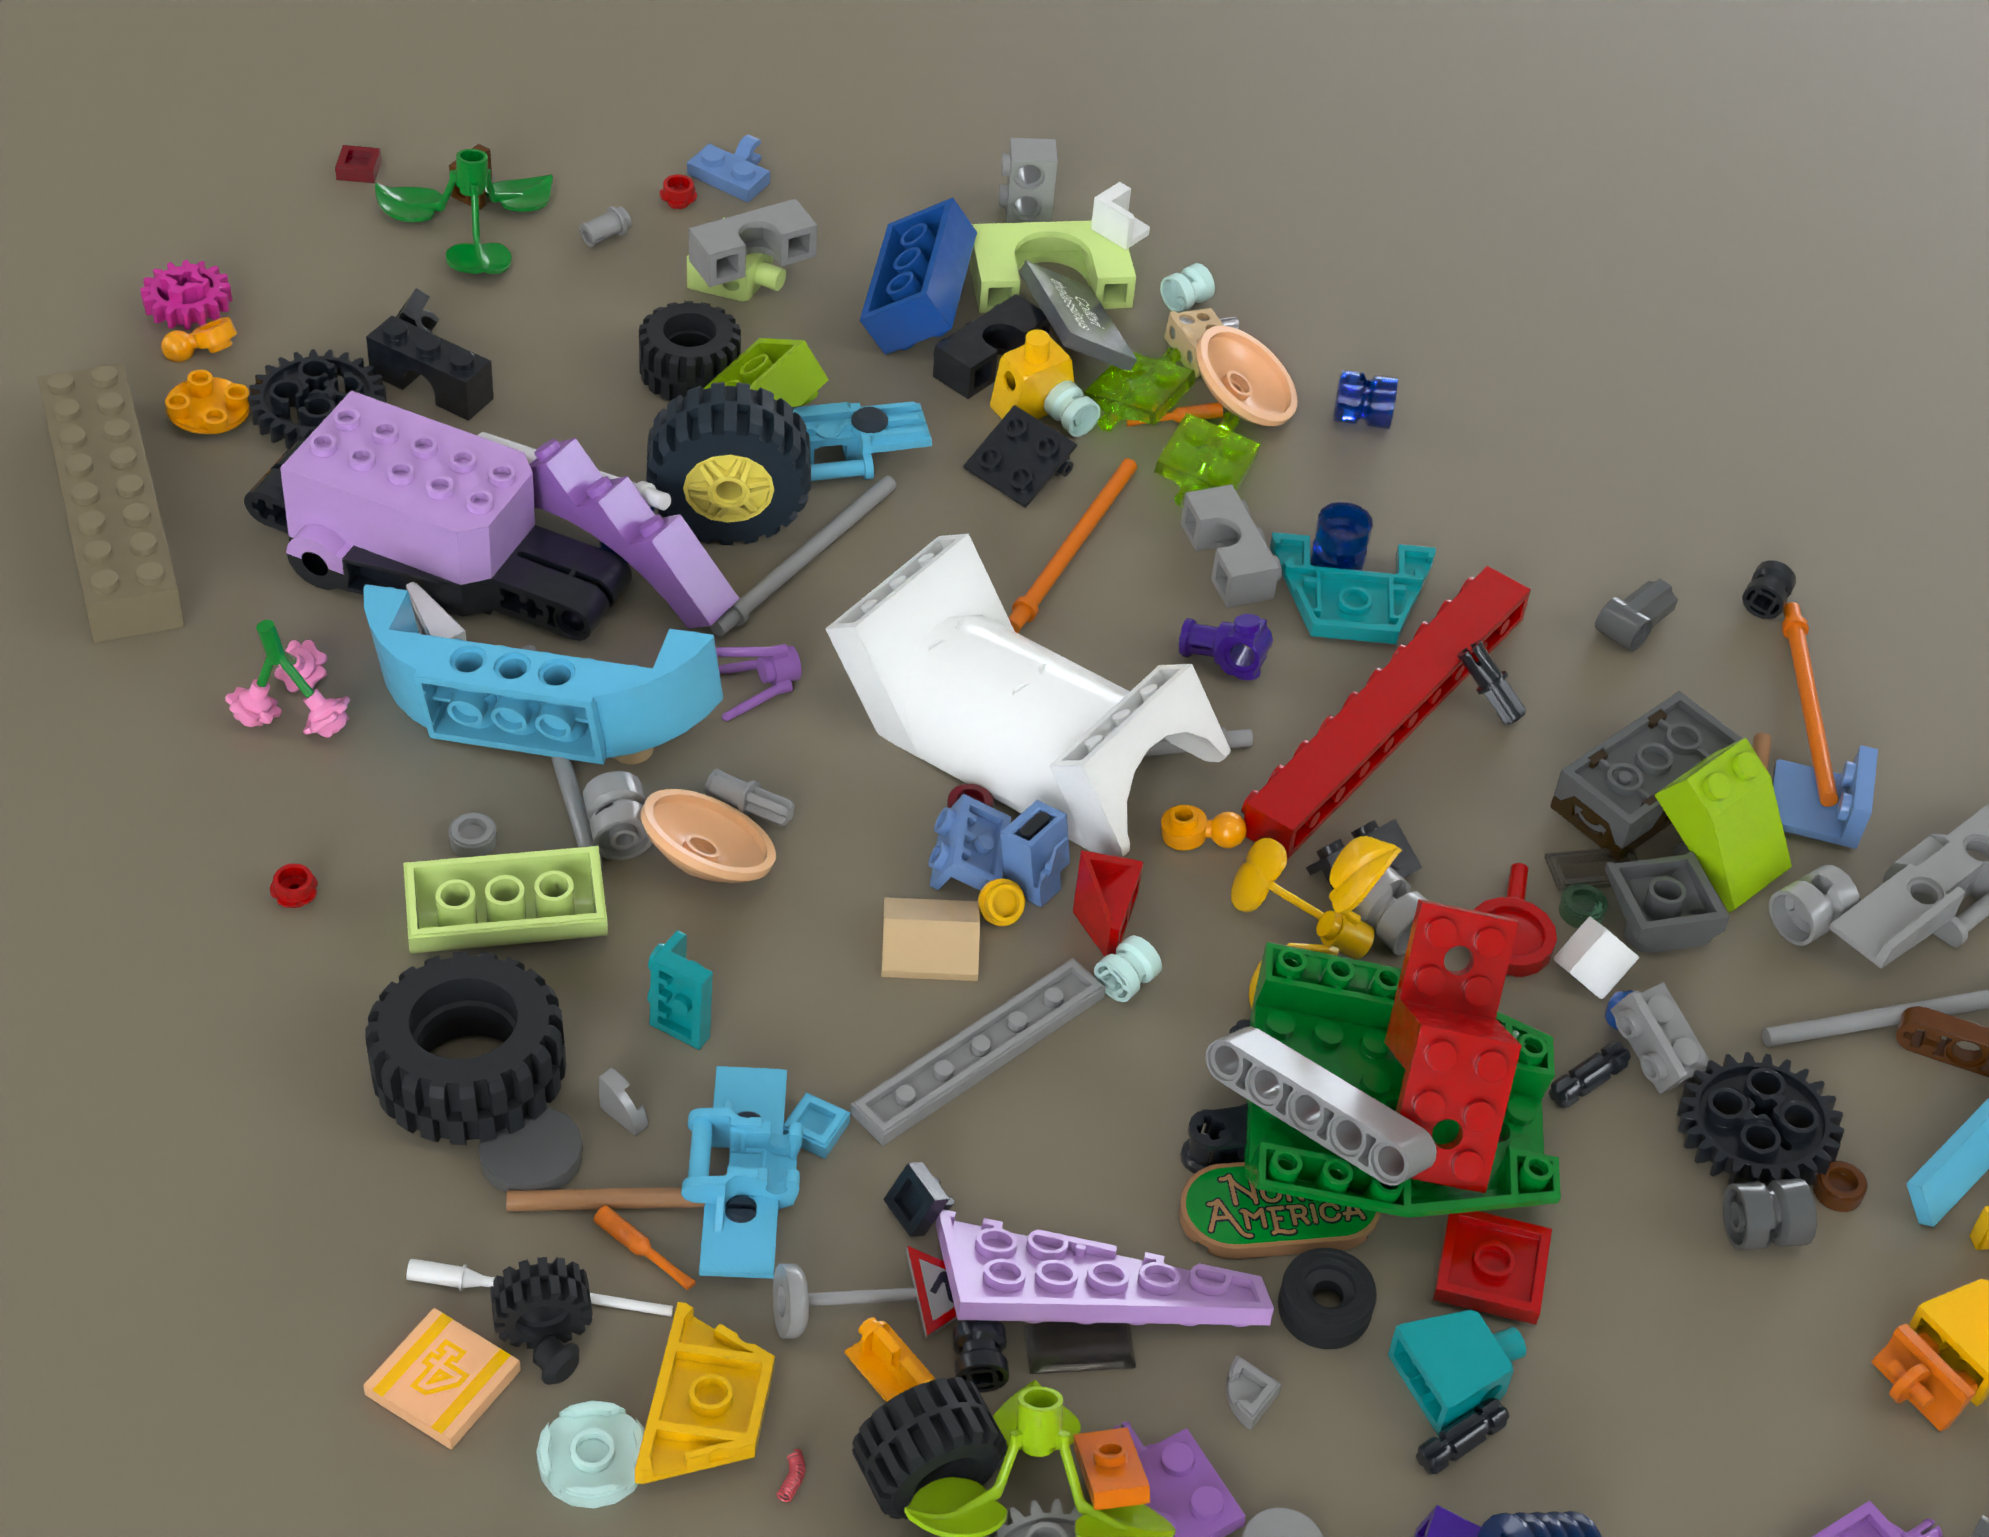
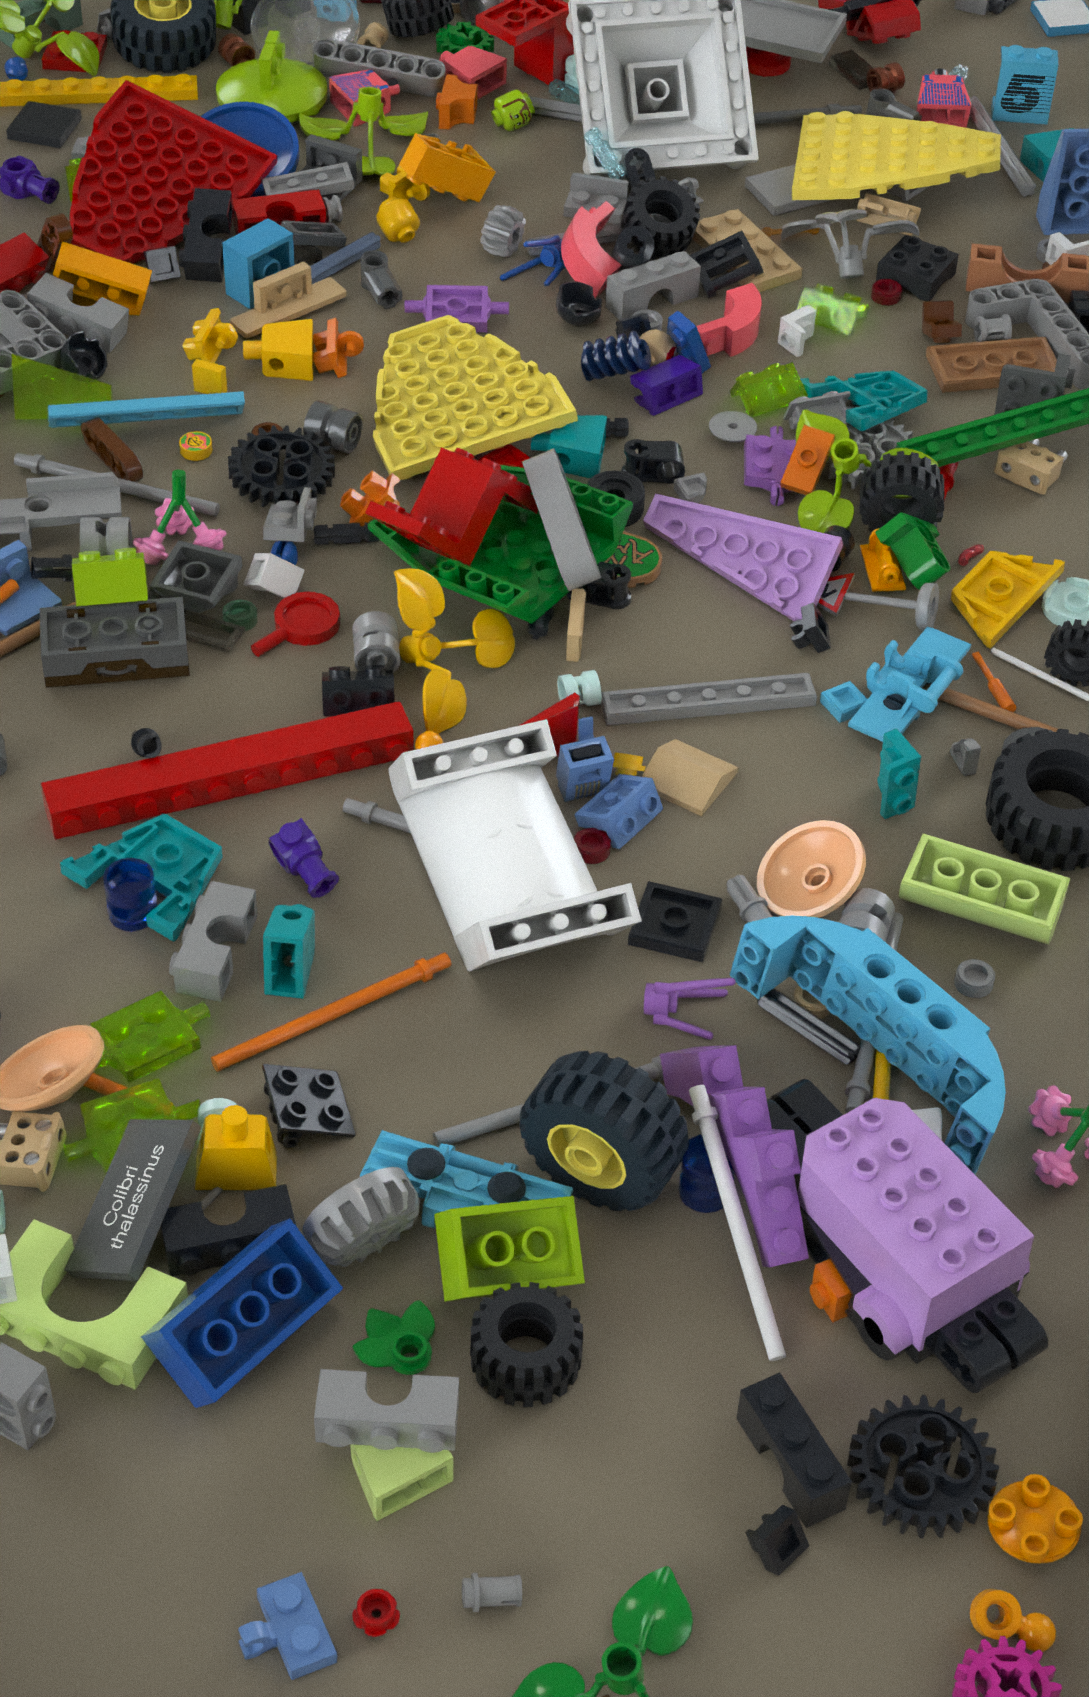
camera: 145 degrees left, 0 degrees up
none -> black pin [30,554,73,582]
none -> bright pink plant [133,469,227,566]
none -> tile [179,431,213,461]
none -> teal torso [263,904,315,999]
none -> light grey gear [302,1167,420,1267]
none -> orange hips [340,470,400,526]
none -> green plate [352,1300,435,1375]
none -> light yellow wing [373,315,578,480]
none -> tan tile [566,589,586,662]
none -> black piece [621,439,685,484]
none -> black tile [628,881,722,963]
none -> green tile [875,512,951,590]

